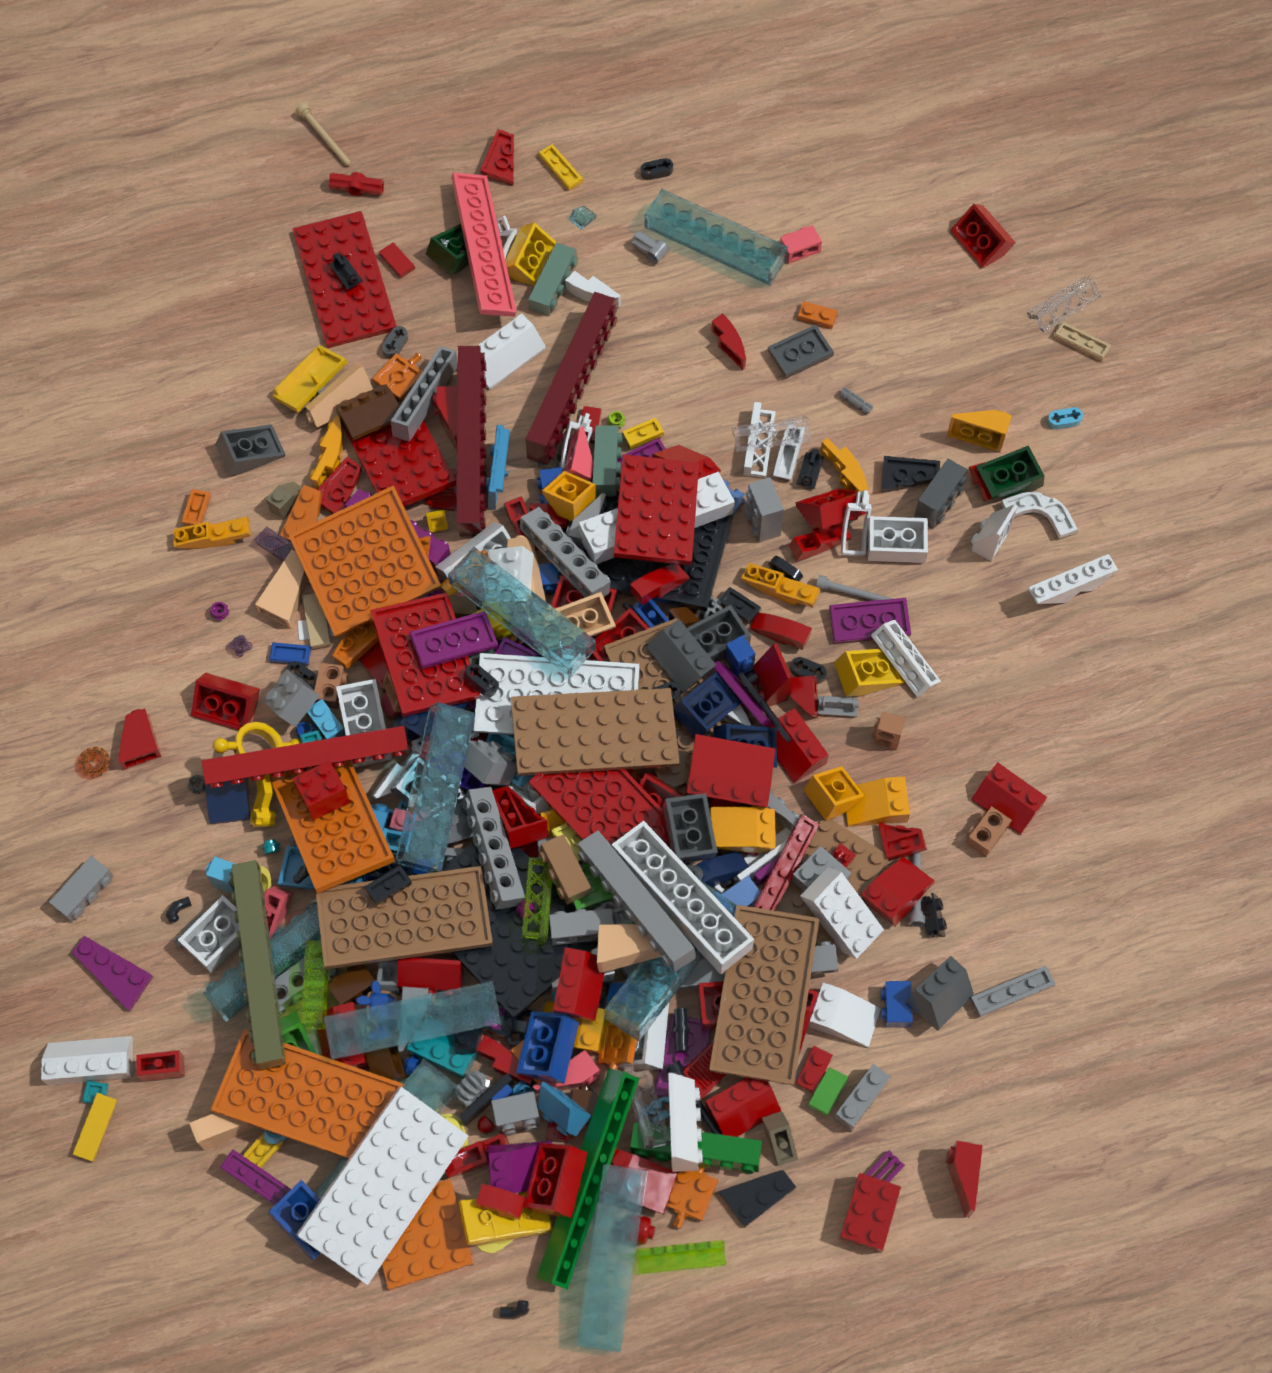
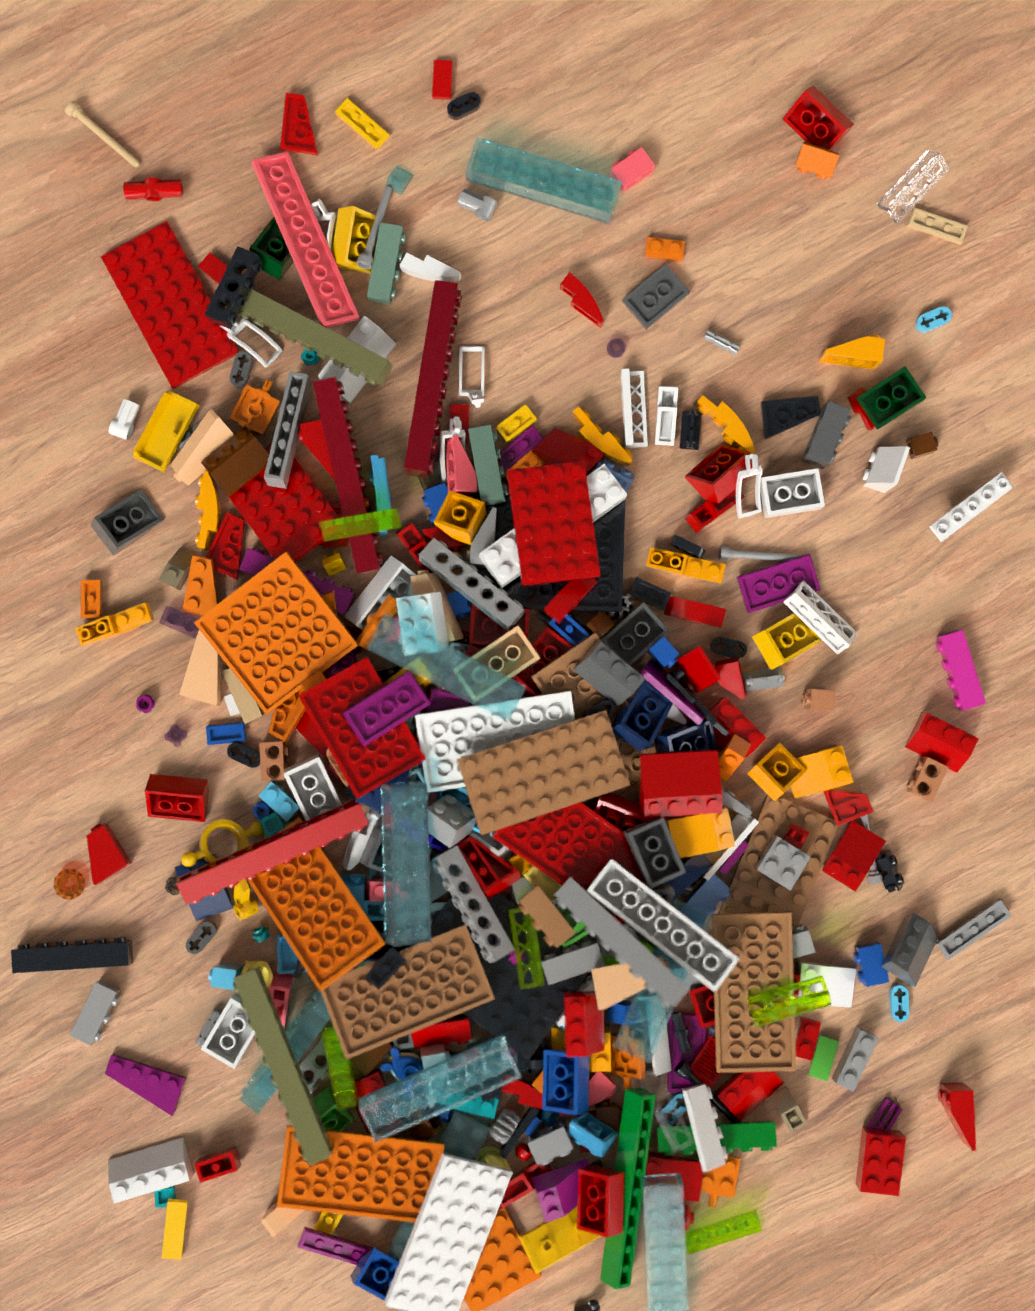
camera: 10 degrees left, 20 degrees up
black arm [165,896,192,923] -> none
light grey brick [263,669,319,727] -> none
red brick [293,761,350,821] -> none
black hinge [329,253,363,290] -> none
black beam [464,664,499,697] -> none
red slope [476,1184,525,1220] -> none
lime plate [607,411,625,428] -> none
black wing [719,1170,796,1228] -> none
clear fence [732,416,811,452] -> none
light grey brick [744,477,784,543] -> none
tile [753,814,820,911] -> none
white brick [800,867,884,959] -> none
white plate [1001,492,1078,539] -> none
none -> black brick [11,937,133,973]
none -> white piece [109,399,140,440]
none -> dark grey beam [186,921,217,954]
none -> black brick [204,246,263,329]
none -> white sword [220,318,283,367]
none -> olive brick [225,286,393,386]
none -> teal plate [301,349,319,366]
none -> clear neon green fence [319,508,401,542]
none -> light grey piece [357,186,392,269]
none -> red tile [432,60,453,100]
none -> white sword [459,345,485,408]
none -> light orange slope [572,406,633,466]
none -> clear purple plate [607,339,626,358]
none -> orange brick [718,734,751,781]
none -> clear neon green fence [747,975,832,1028]
none -> orange brick [795,142,840,179]
none -> medium azure beam [889,984,909,1022]
none -> reddish brown brick [906,432,938,459]
none -> dark pink brick [935,630,986,711]

